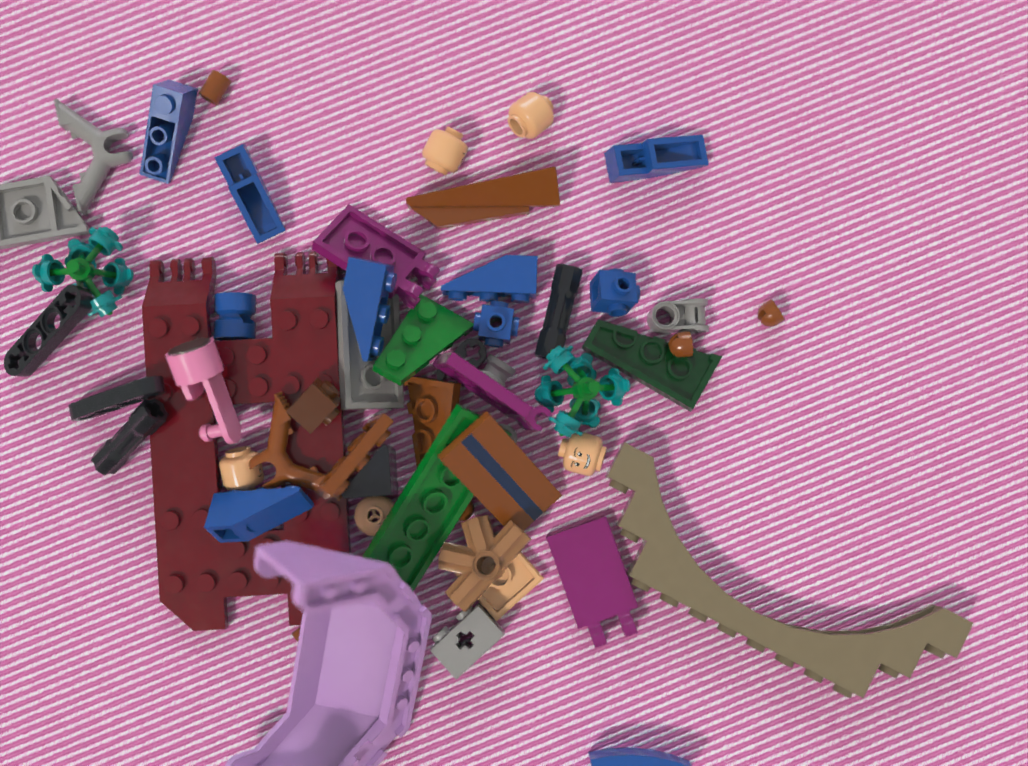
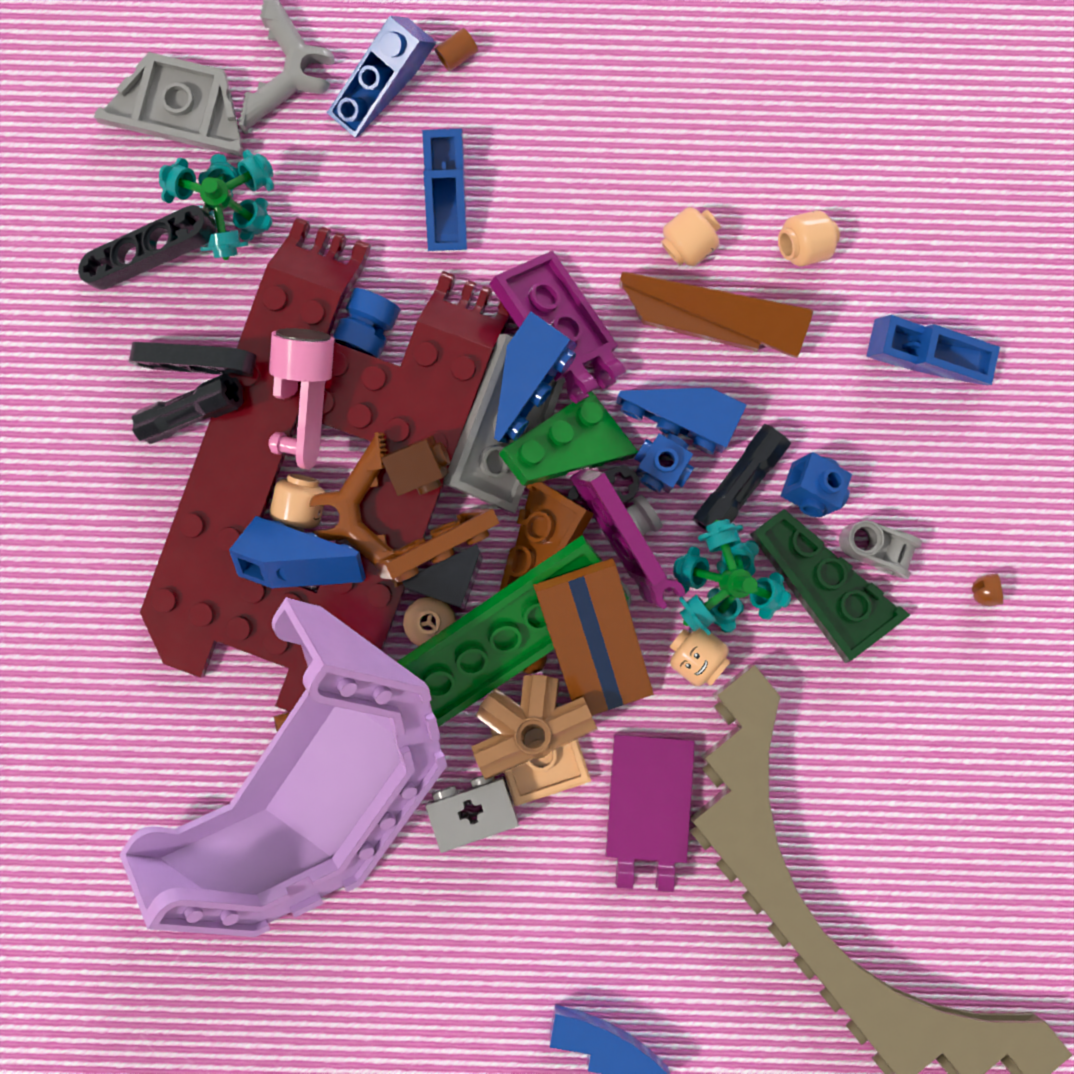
camera: 20 degrees right, 0 degrees up
dark orange hinge [668,331,693,358] -> none

